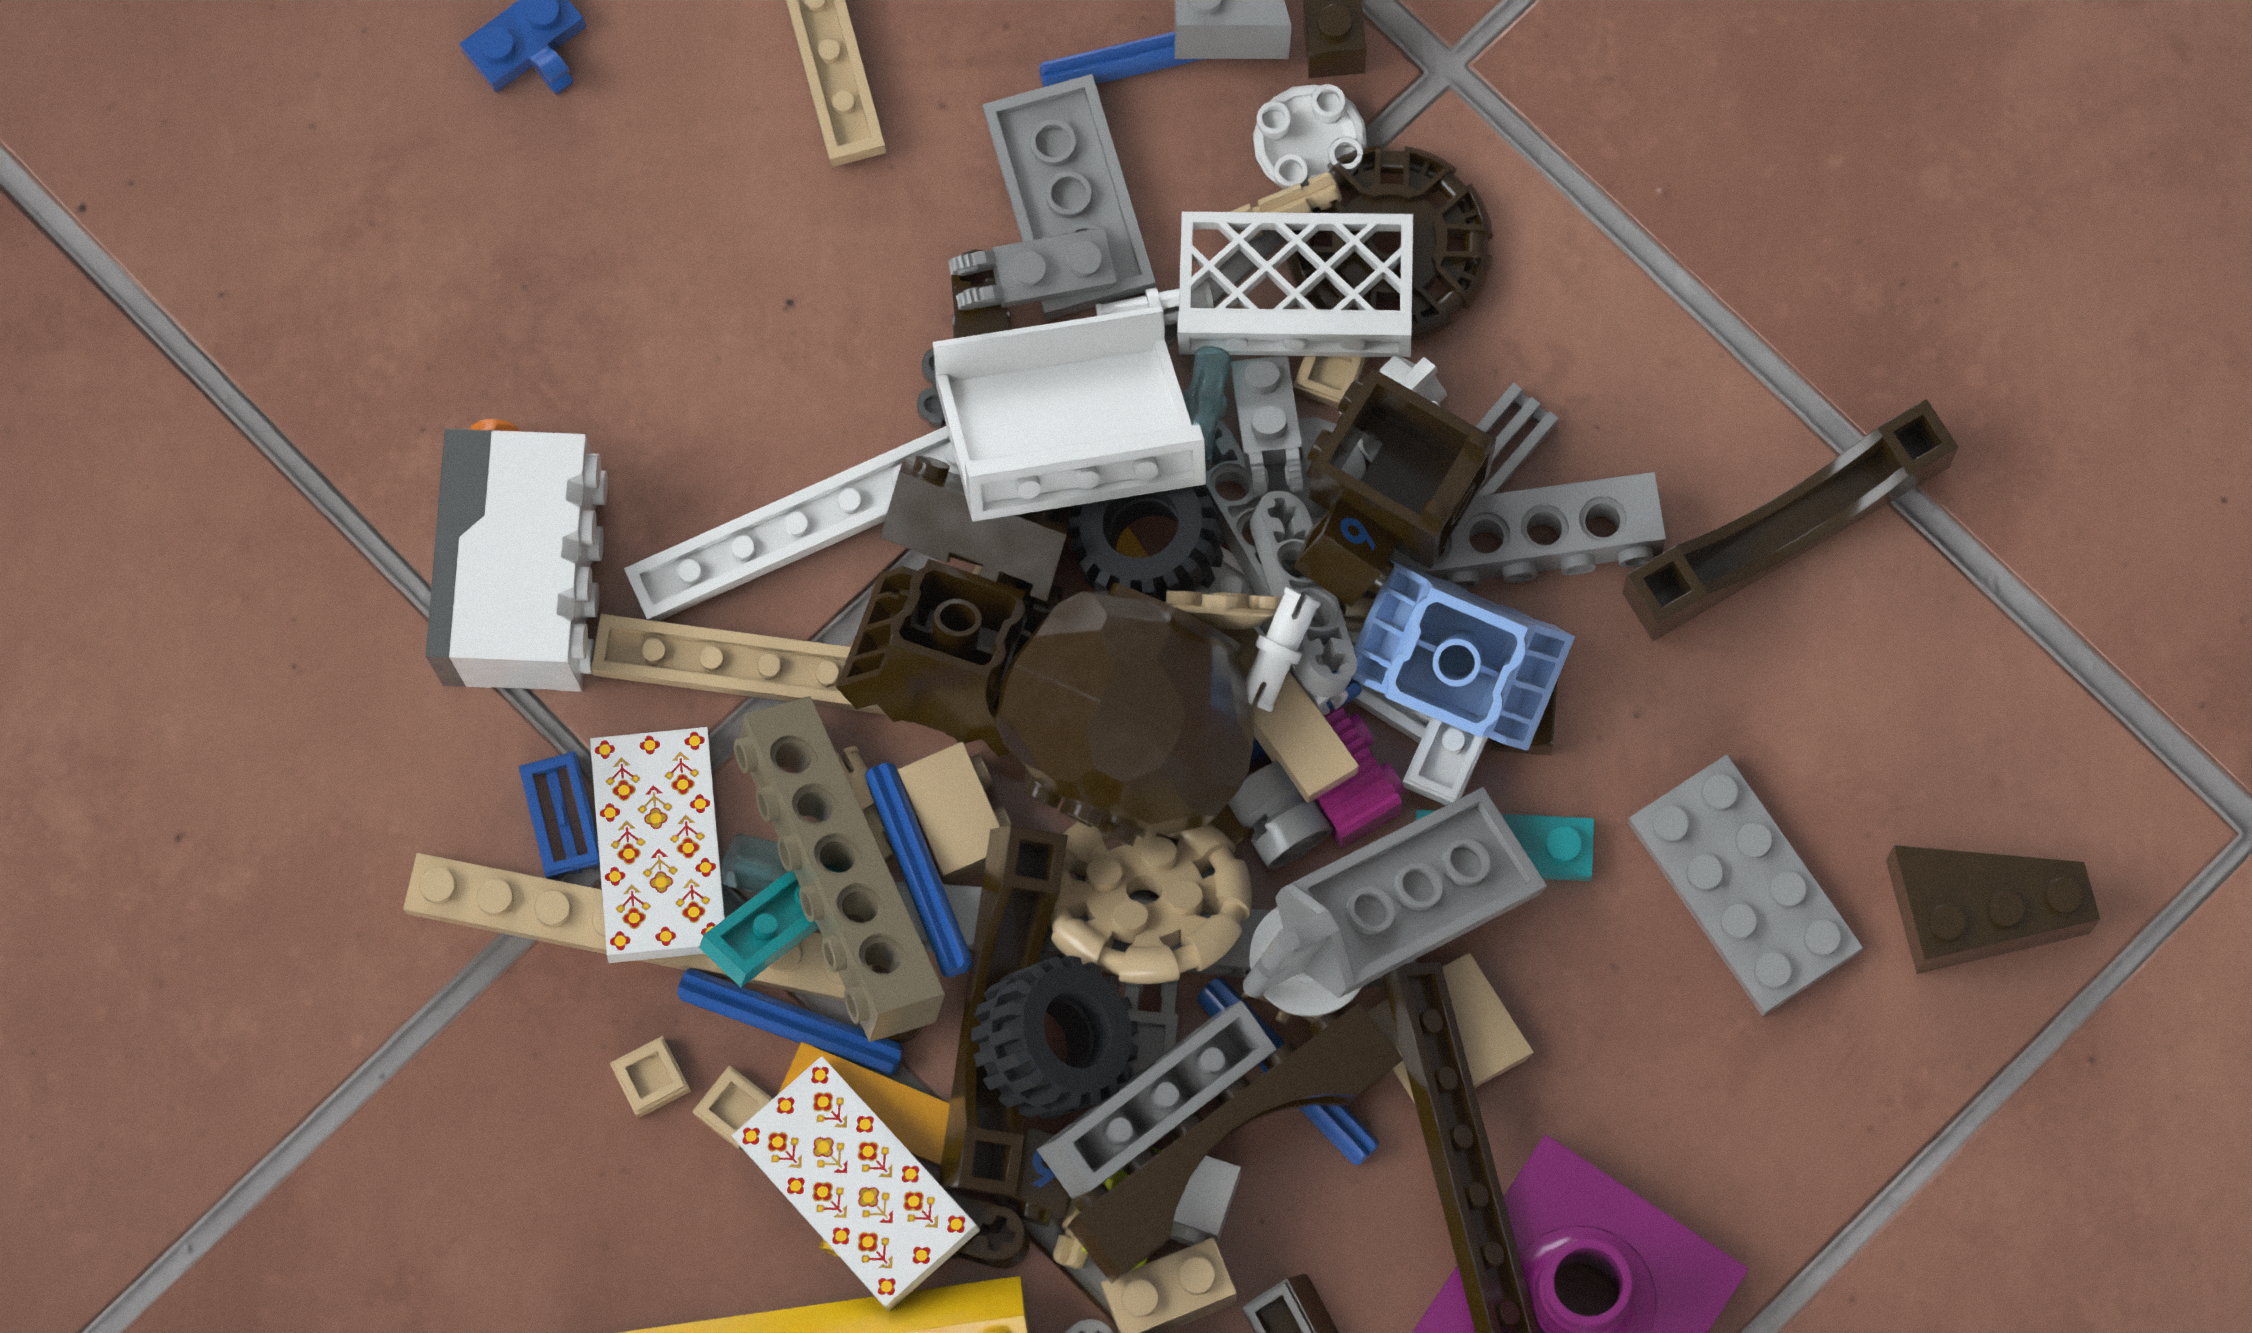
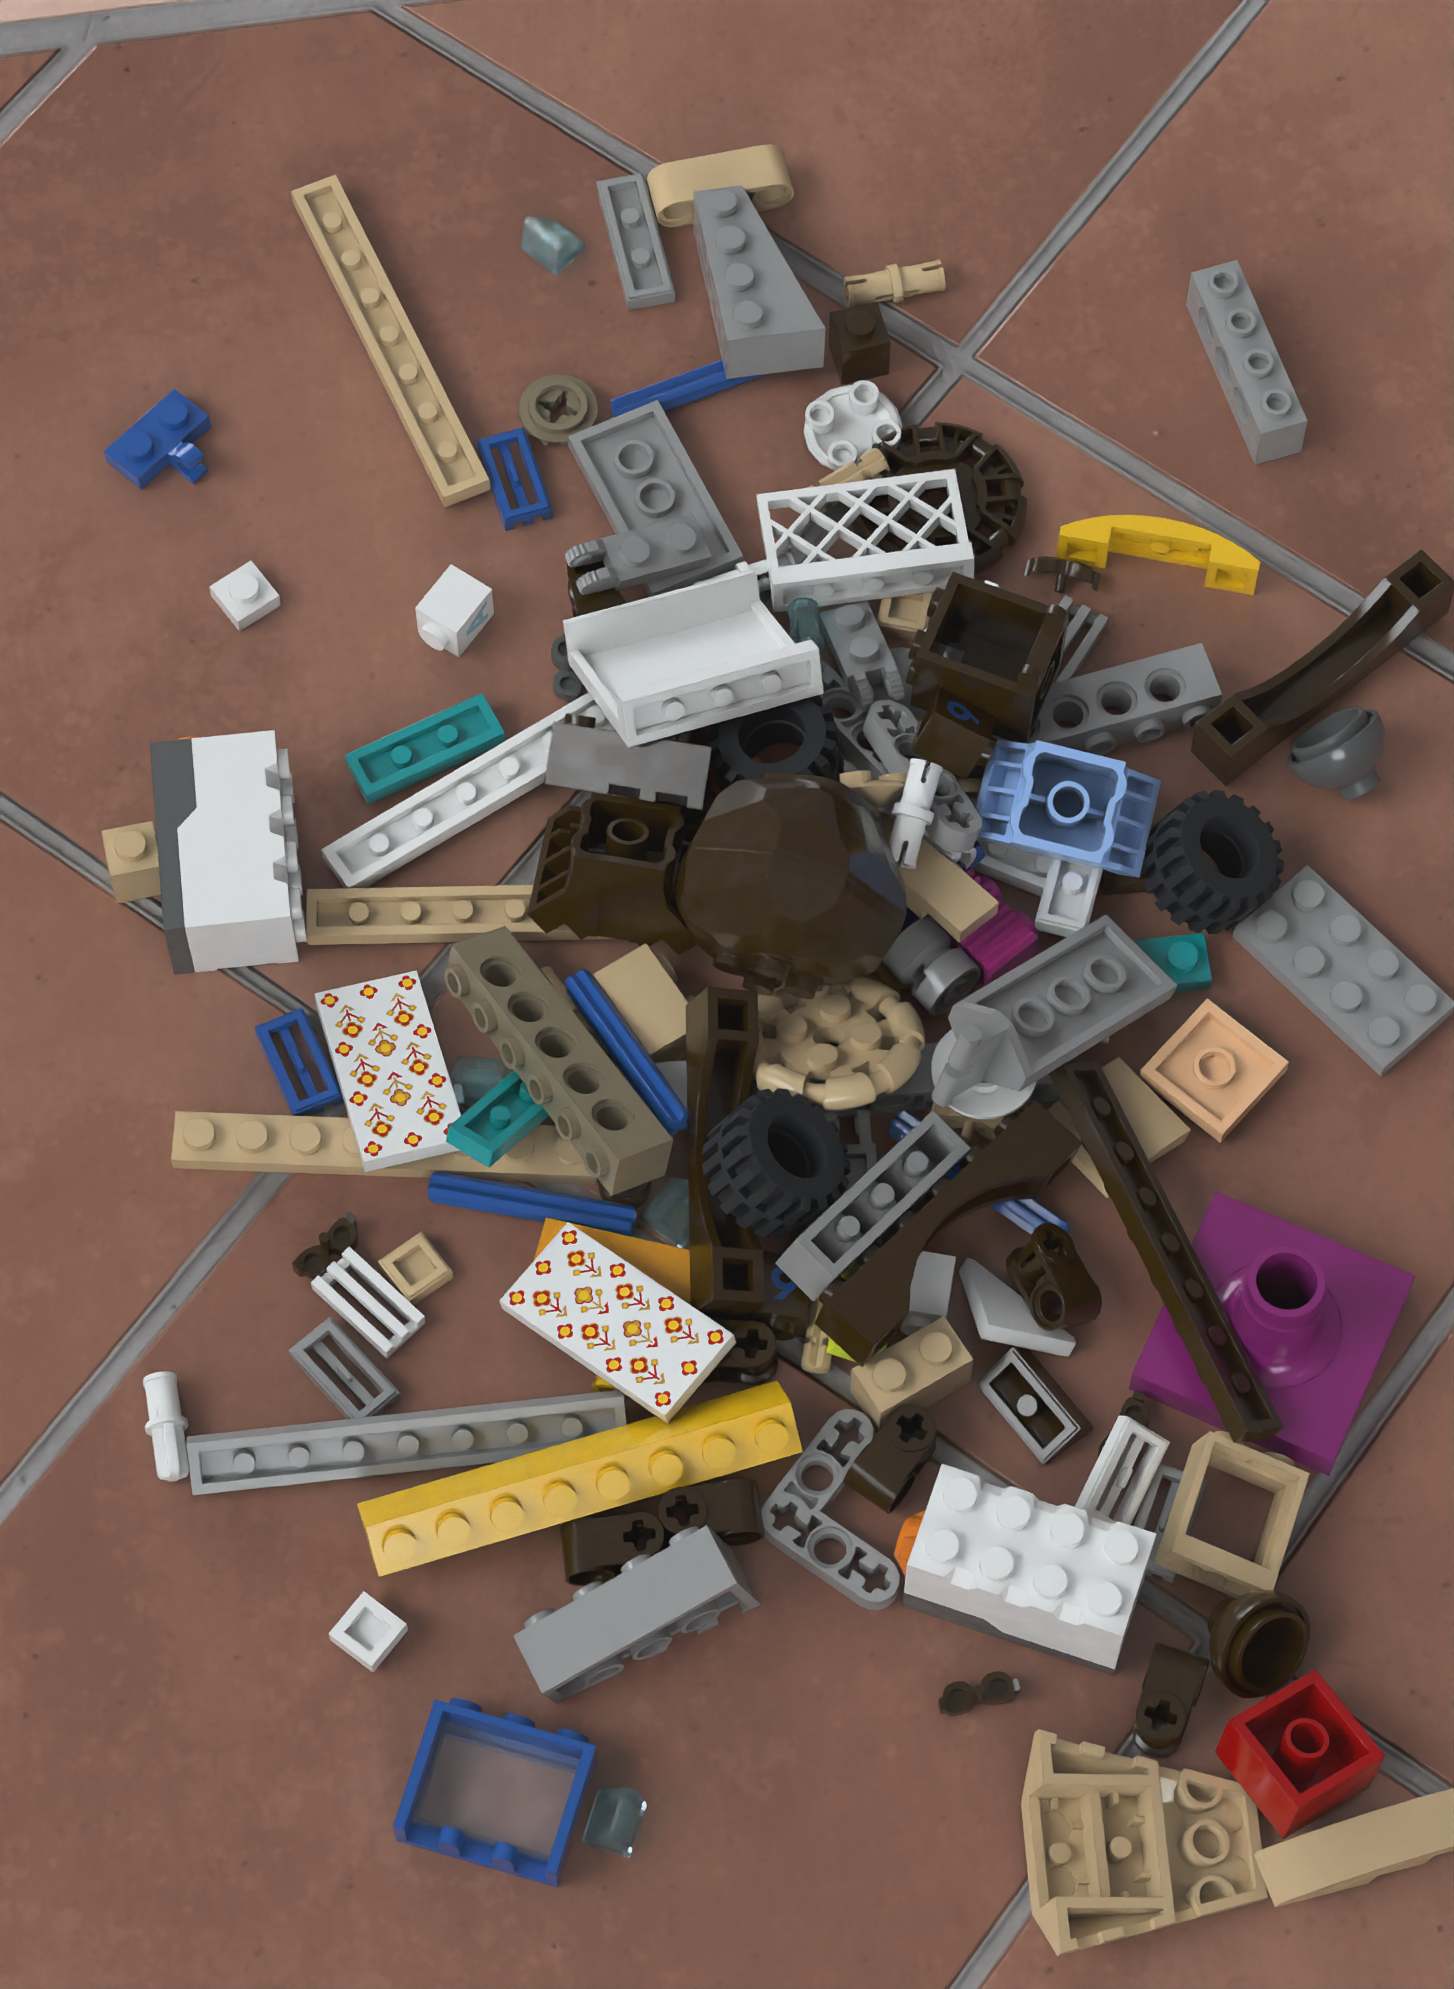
camera: 15 degrees left, 10 degrees down
tan tile [692,1065,773,1151] -> none
none -> tan brick [101,821,161,904]
none -> white axle [143,1371,190,1482]
none -> light grey plate [186,1390,627,1495]
none -> white plate [209,560,281,632]
none -> light grey tile [288,1317,401,1419]
none -> dark brown piece [292,1211,358,1279]
none -> white tile [311,1246,426,1359]
none -> teal plate [344,693,506,805]
none -> white brick [415,564,494,657]
none -> blue tile [476,427,553,531]
none -> dark tan gear [519,374,598,448]
none -> clear light blue slope [639,1177,689,1248]
none -> white tile [959,1258,1076,1357]
none -> dark brown piece [1006,1223,1102,1331]
none -> dark brown piece [1024,556,1101,593]
none -> yellow slope [1056,515,1260,595]
none -> light nougat plate [1139,998,1289,1143]
none -> black tyre [1141,790,1284,934]
none -> light grey brick [1186,260,1308,465]
none -> dark grey piece [1287,706,1385,800]

